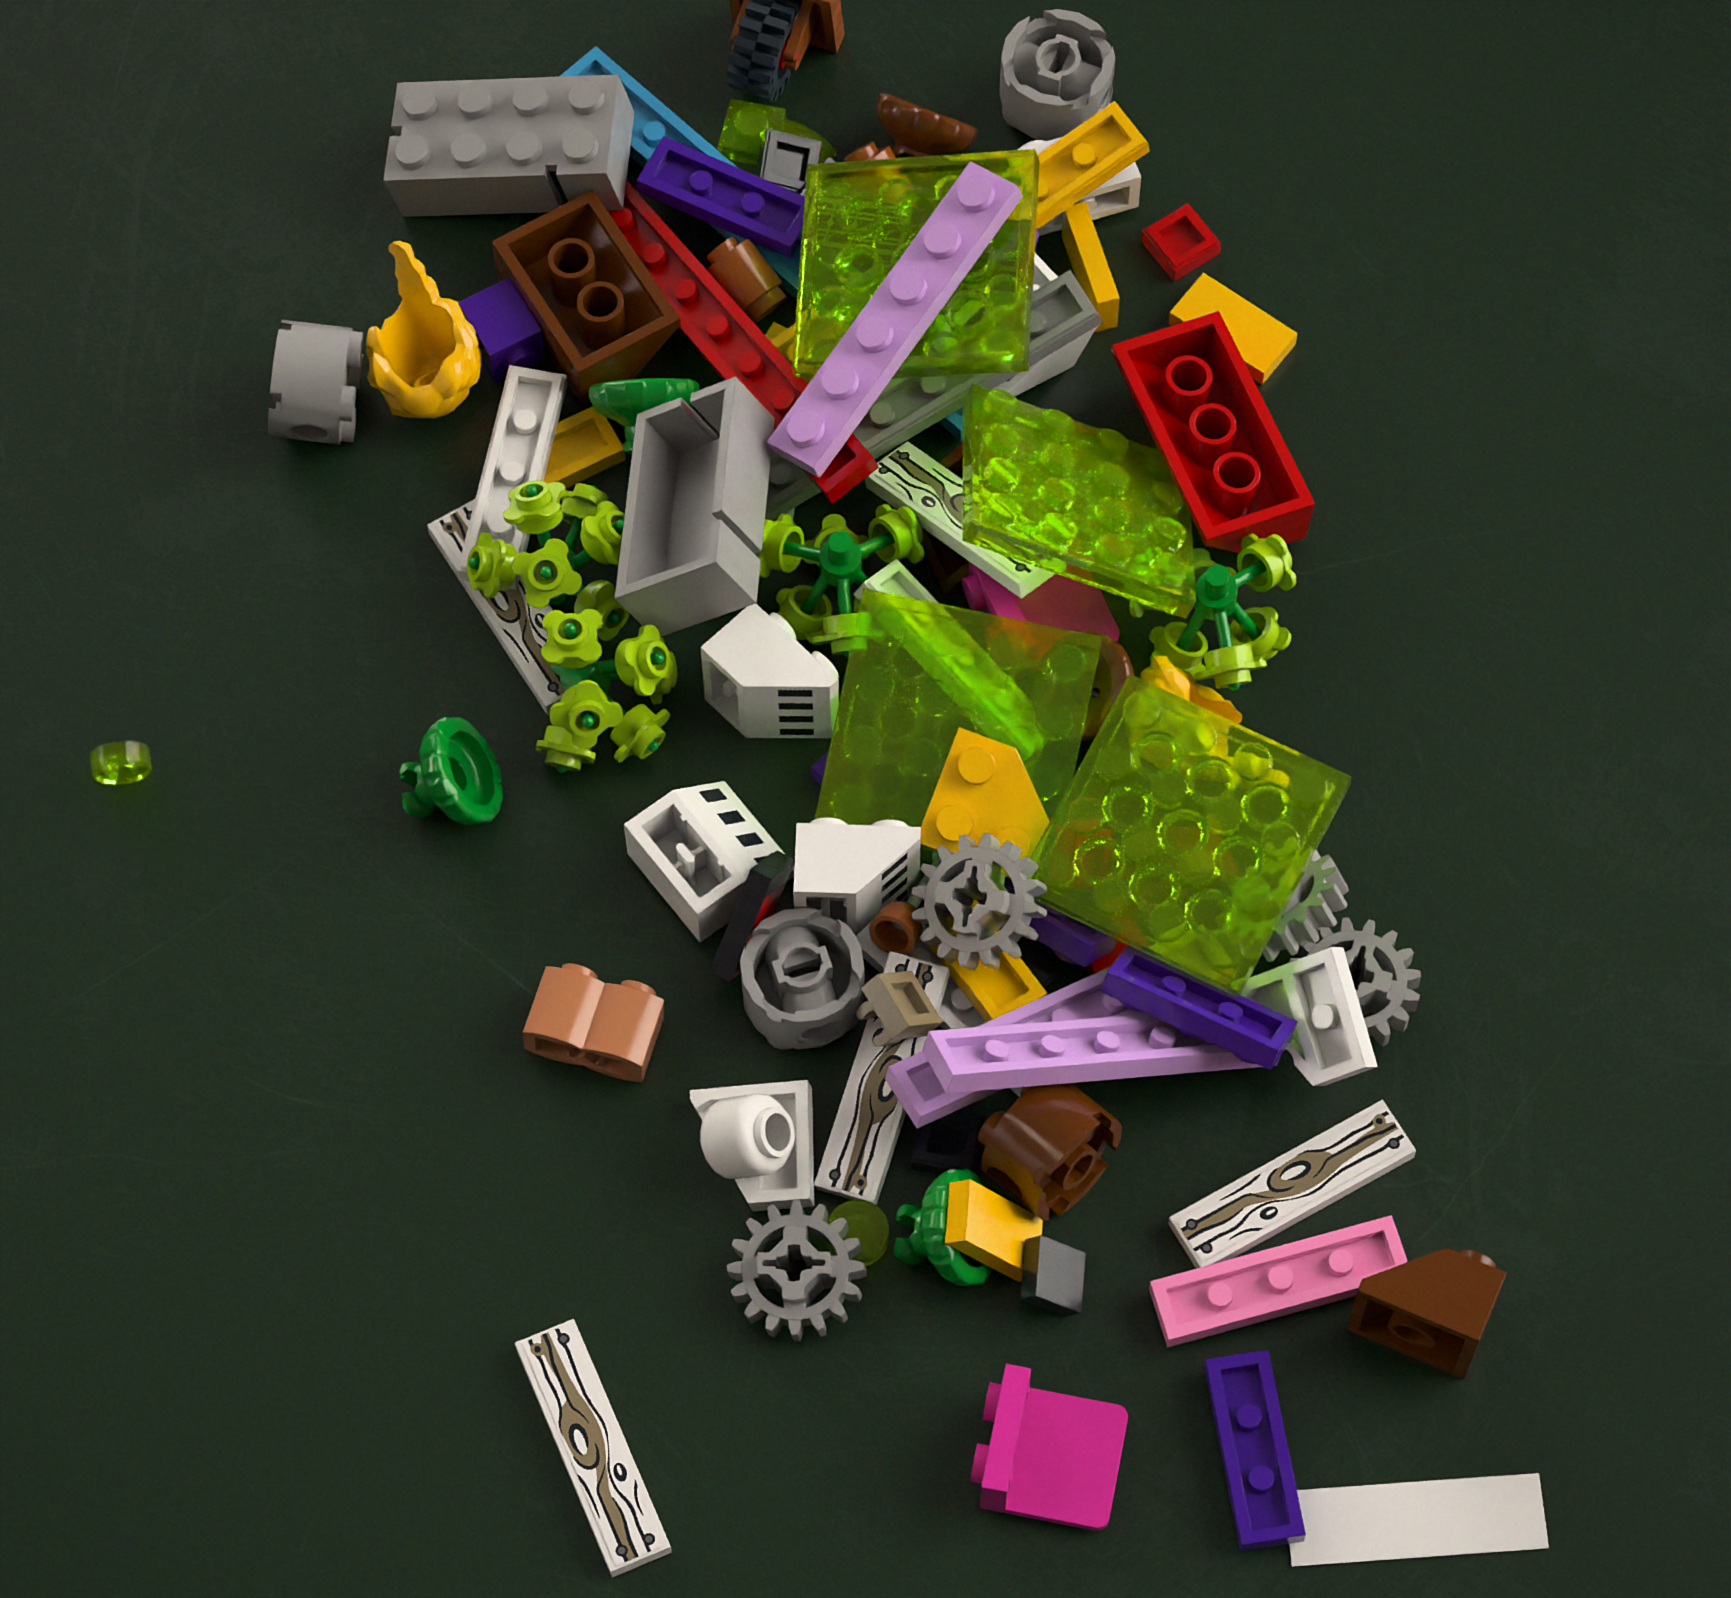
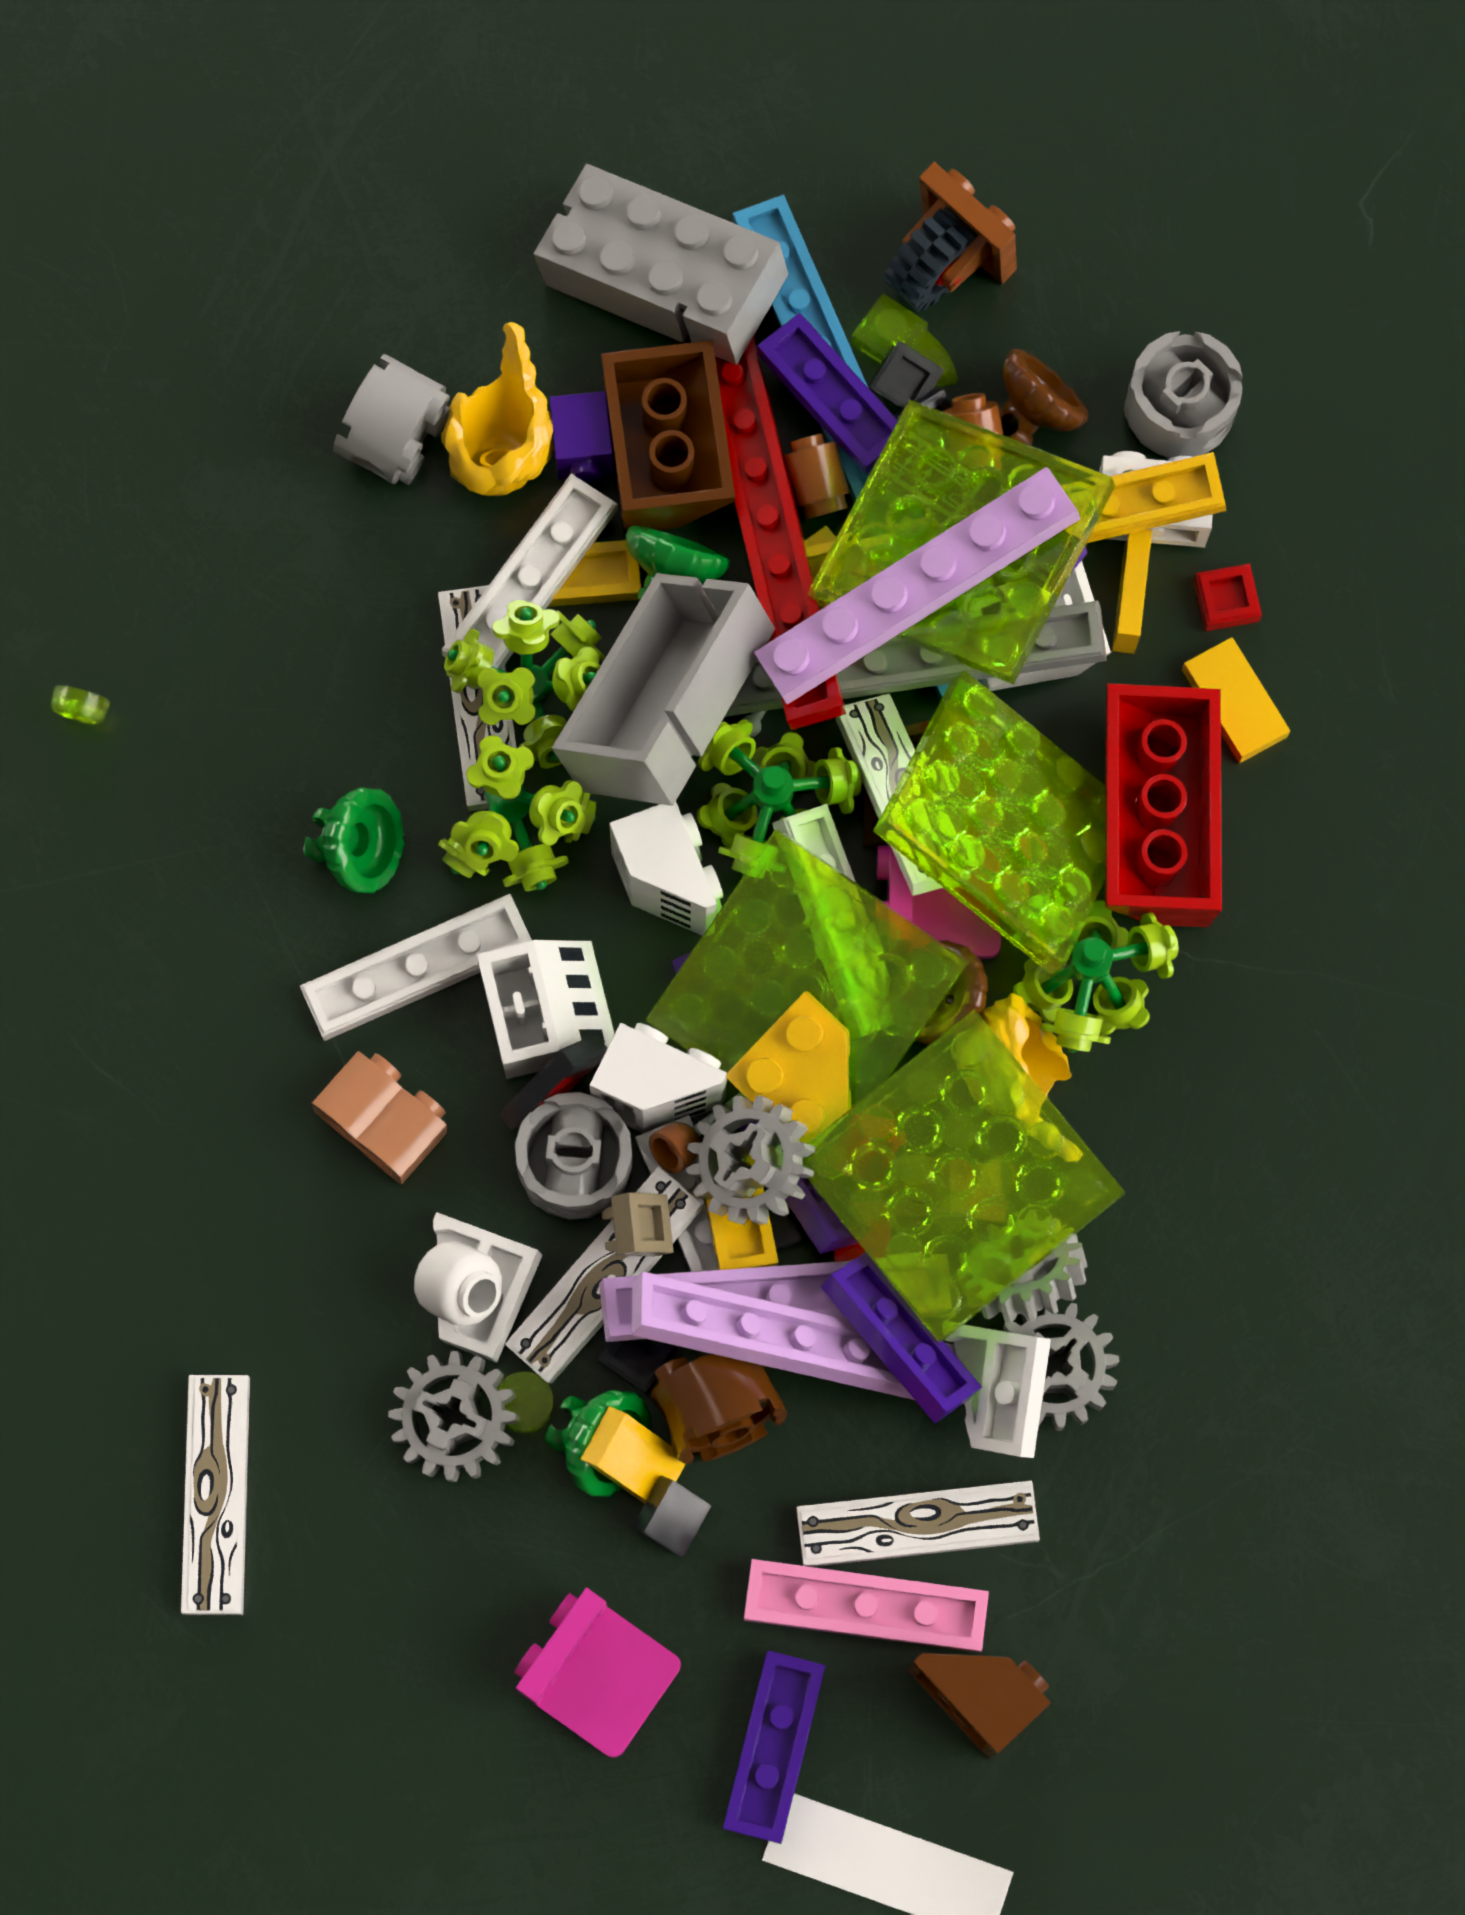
camera: 20 degrees right, 10 degrees up
none -> white tile [300,894,532,1041]

